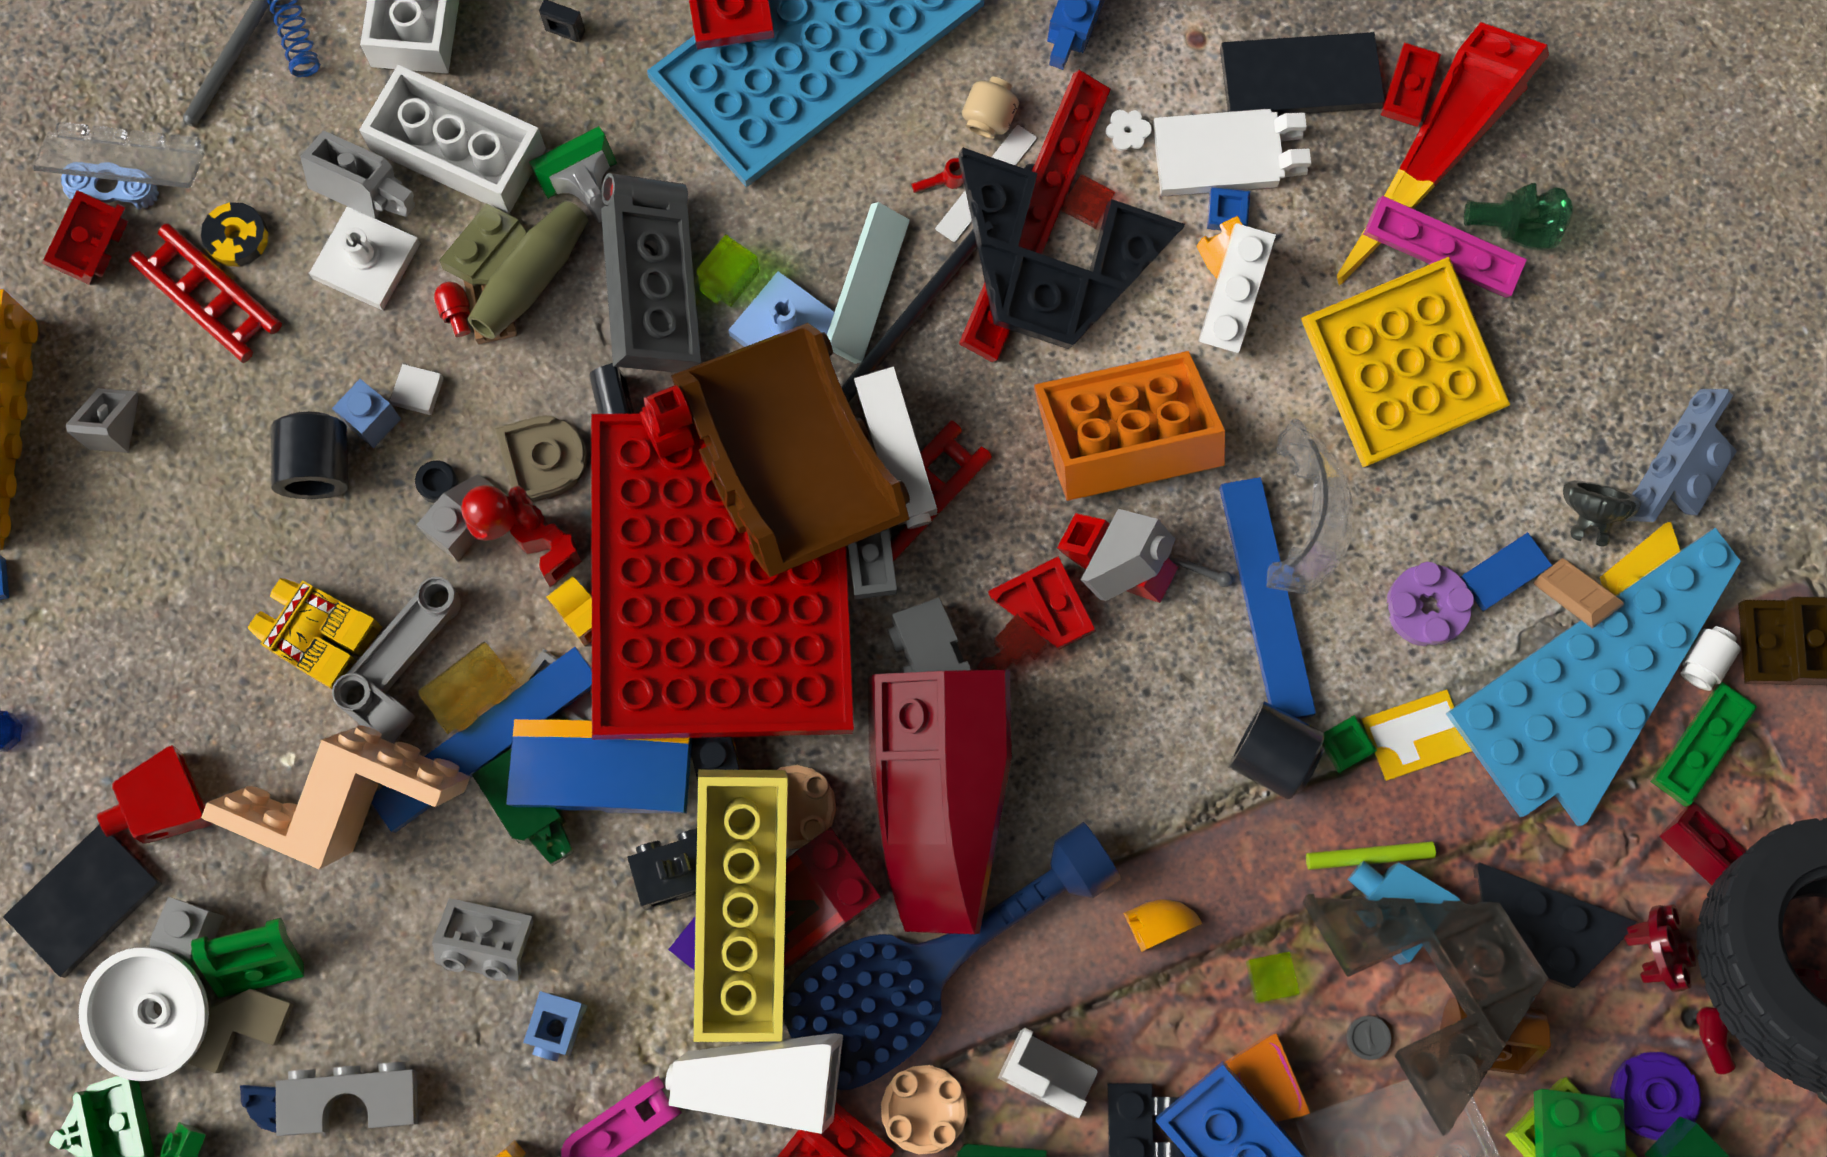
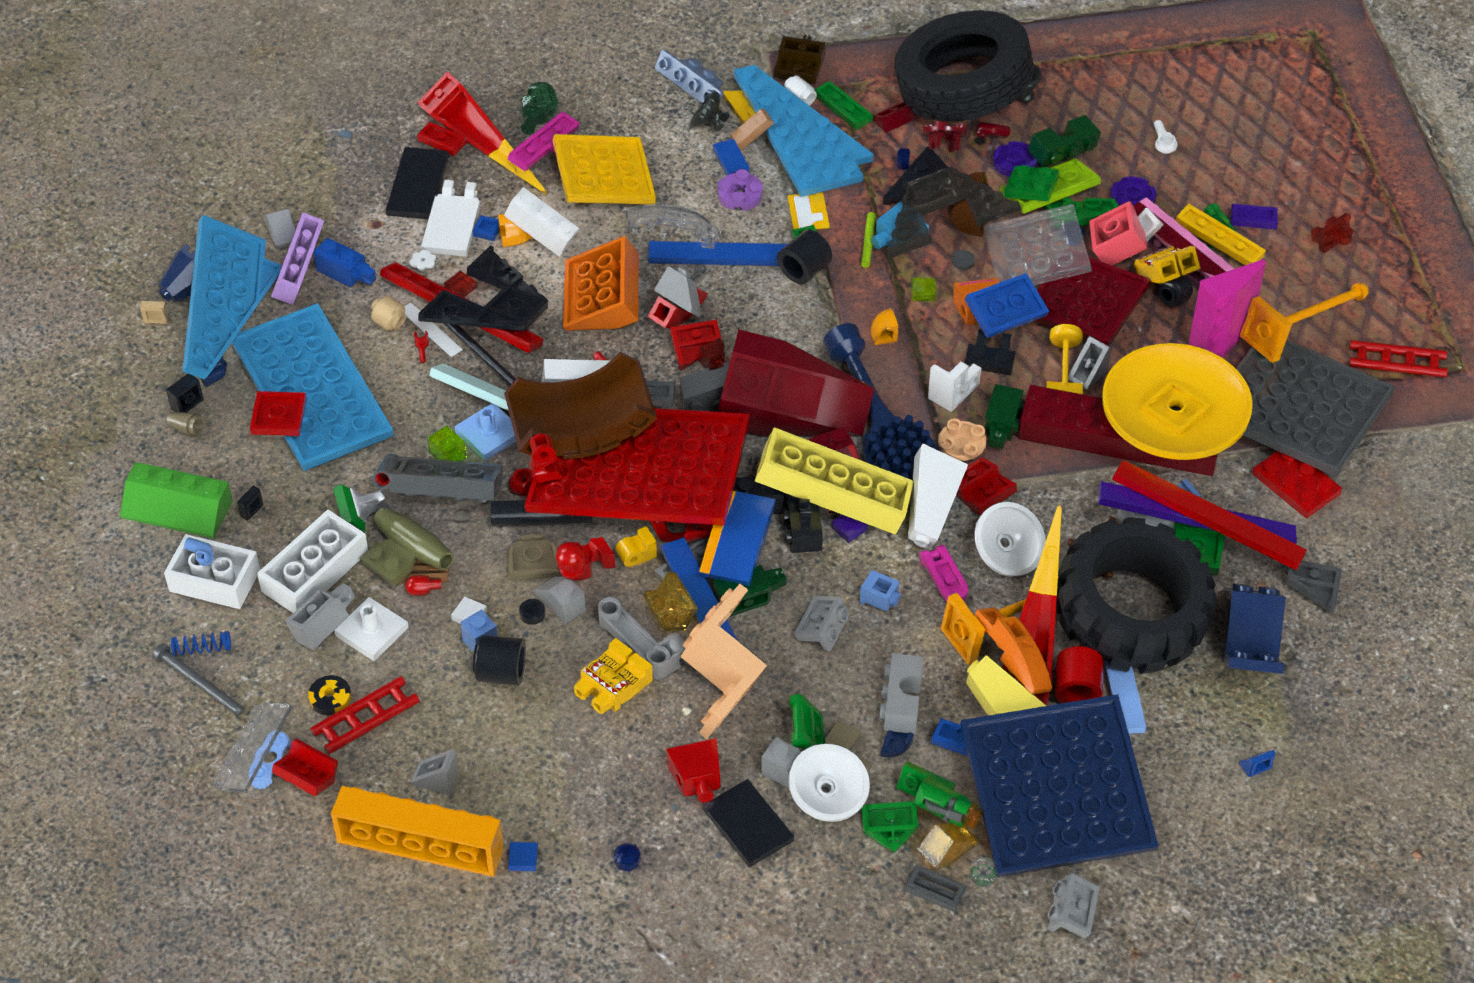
camera: 75 degrees left, 25 degrees down
none -> clear blue tile [896,148,910,170]

